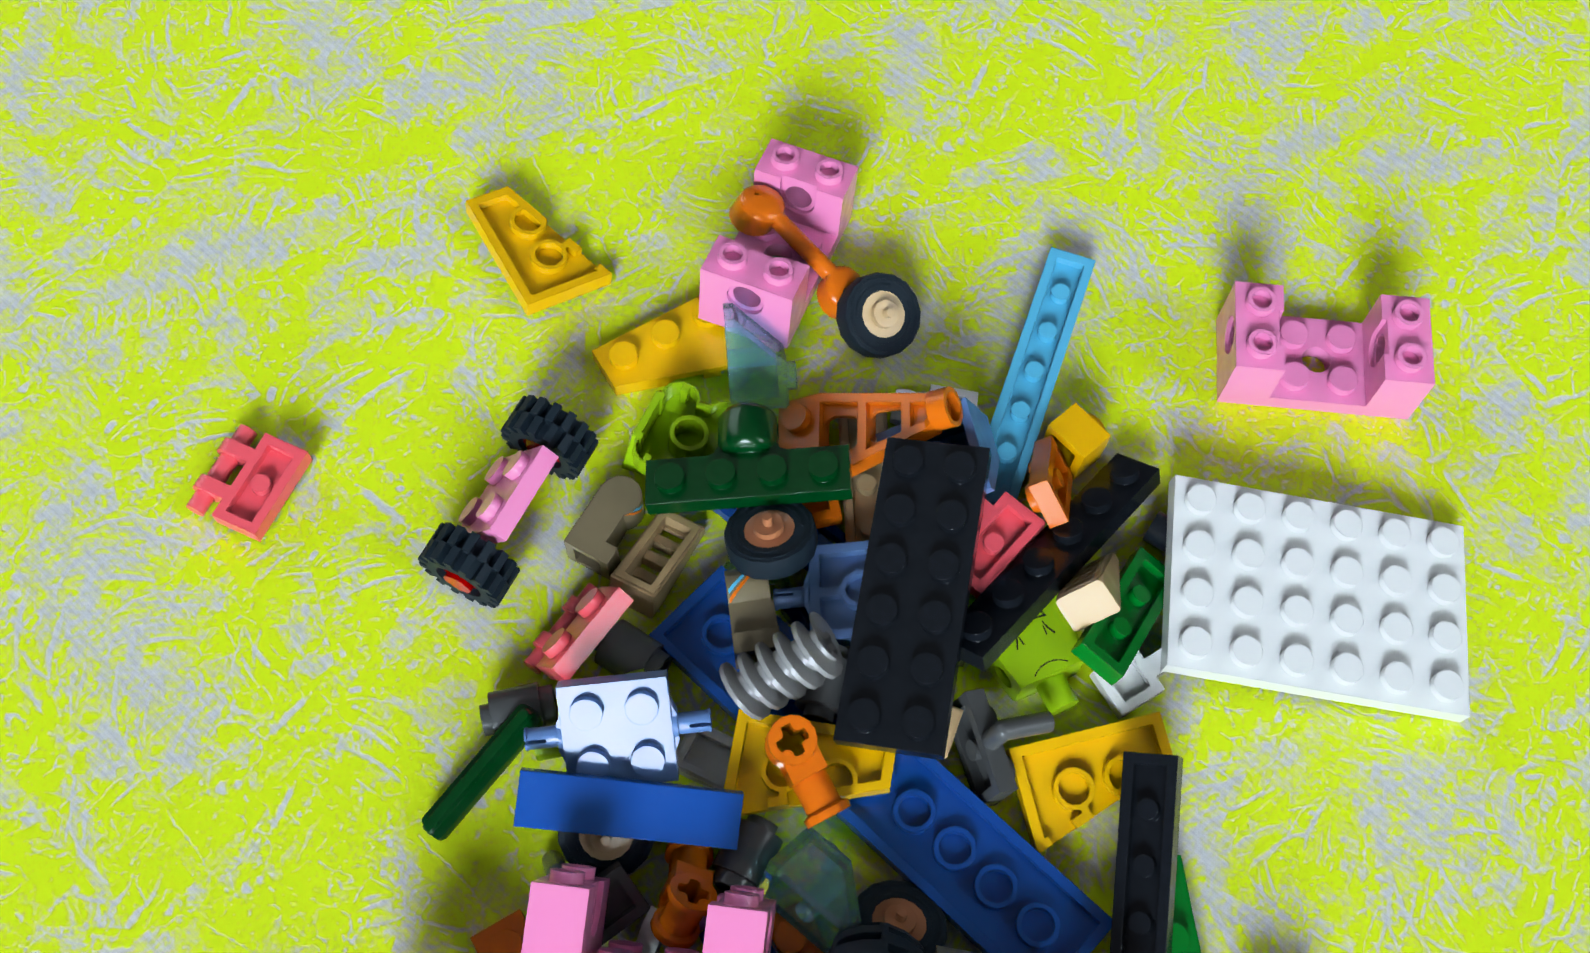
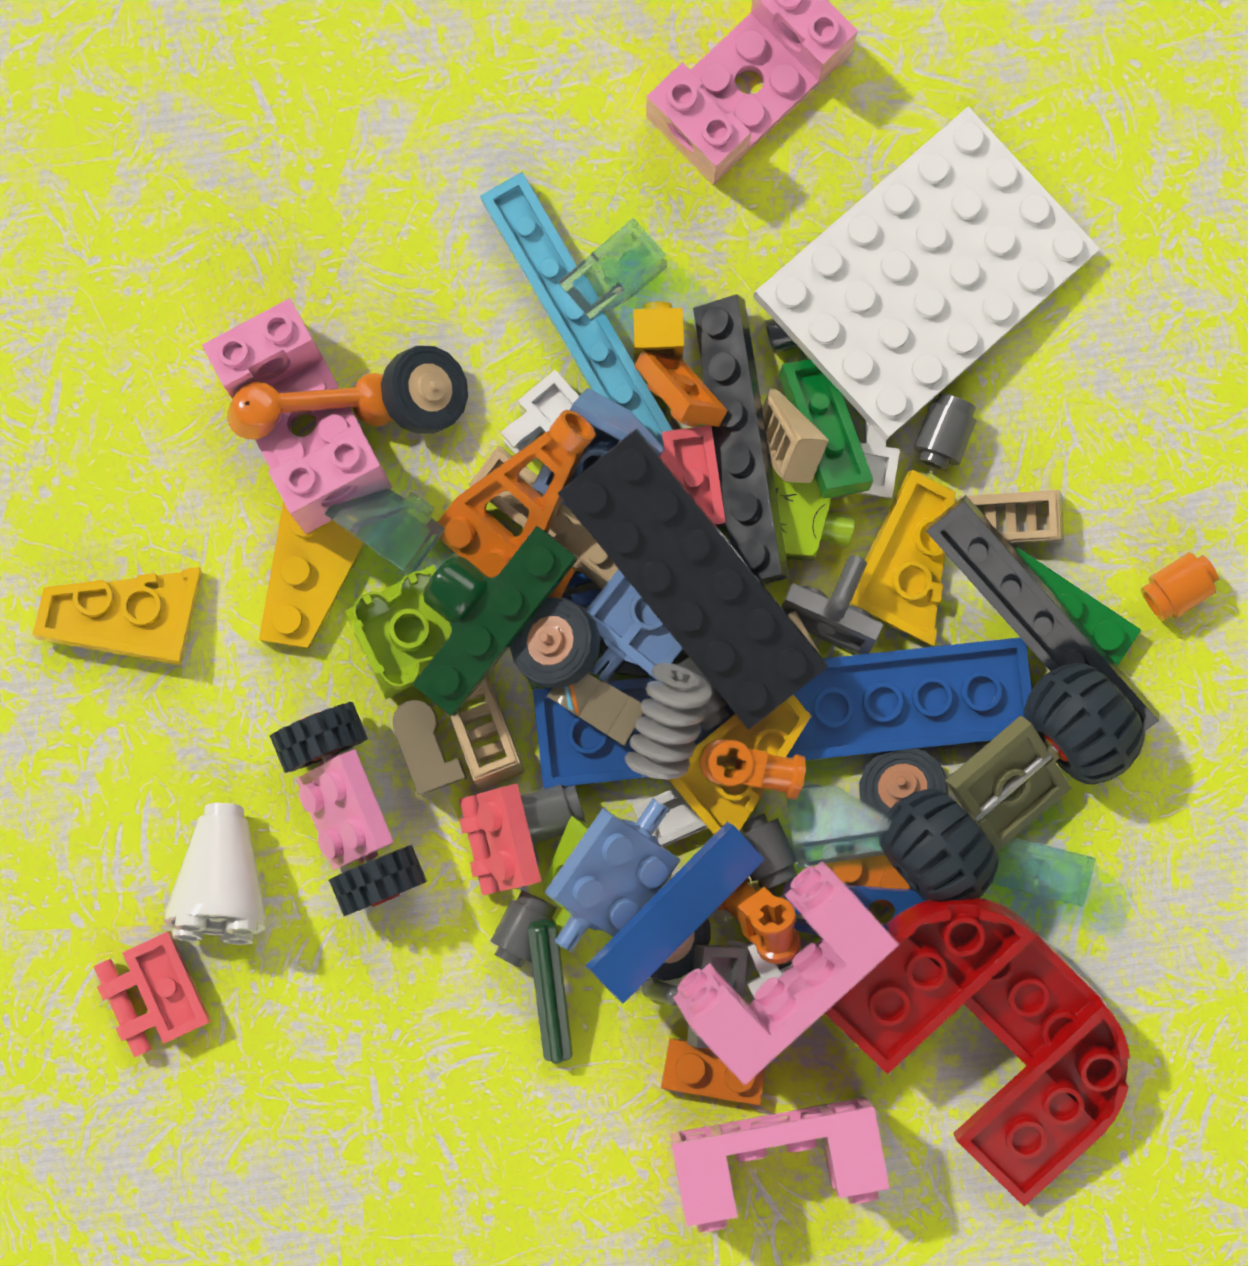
camera: 50 degrees left, 20 degrees up
none -> white cone [164,803,266,945]
none -> clear light blue slope [558,217,668,321]
none -> dark grey brick [914,394,976,471]
none -> tan slope [959,490,1064,544]

